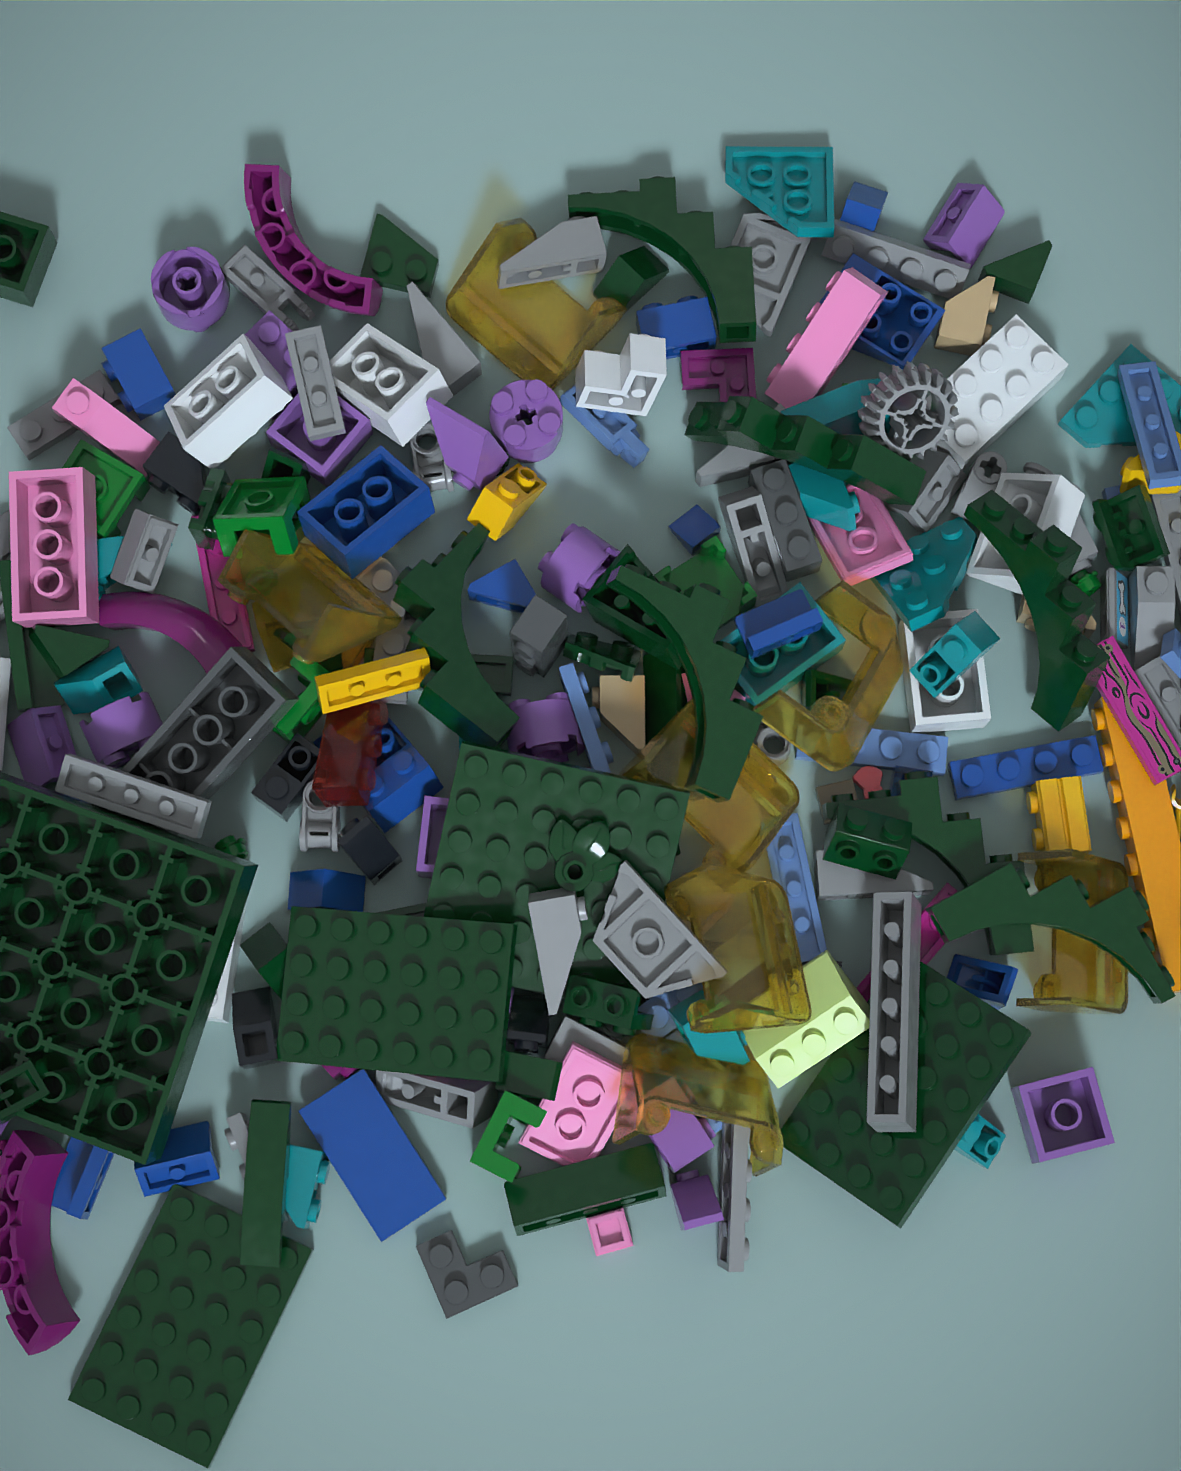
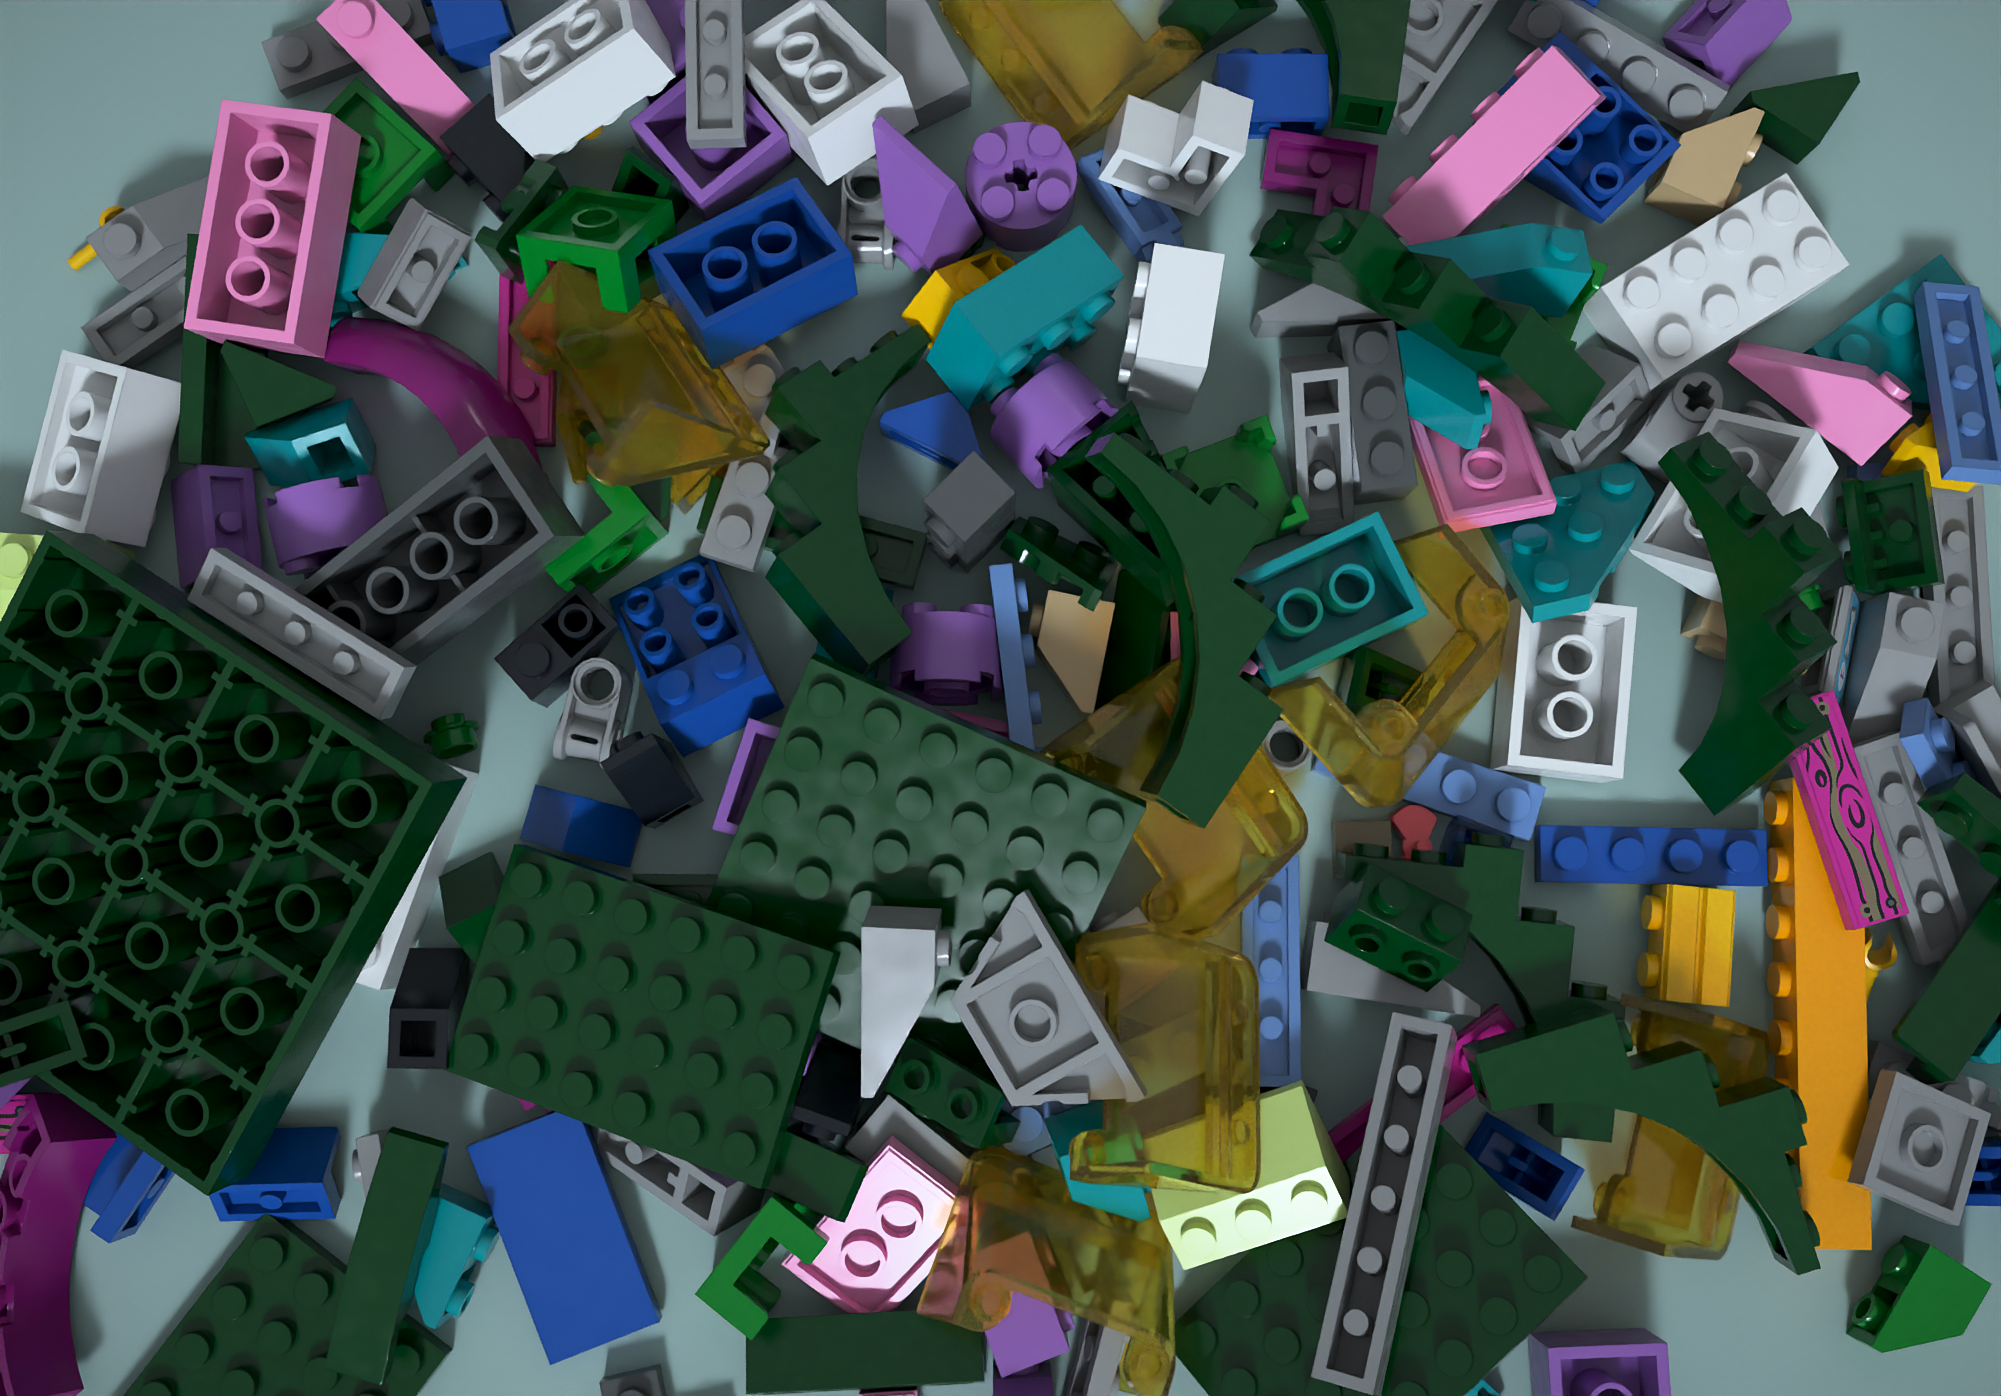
camera: 10 degrees right, 5 degrees up
clear red brick [312,699,388,807] -> none
yellow plate [314,647,431,714] -> none
dark green plate [548,820,622,892] -> none
blue slope [668,504,721,555] -> none
blue panel [734,589,823,659] -> none
light grey gear [857,361,959,461] -> none
teal slope [909,611,1001,698] -> none
none -> teal brick [926,224,1124,411]
none -> white brick [1117,243,1225,413]
none -> bright pink slope [1727,341,1912,466]

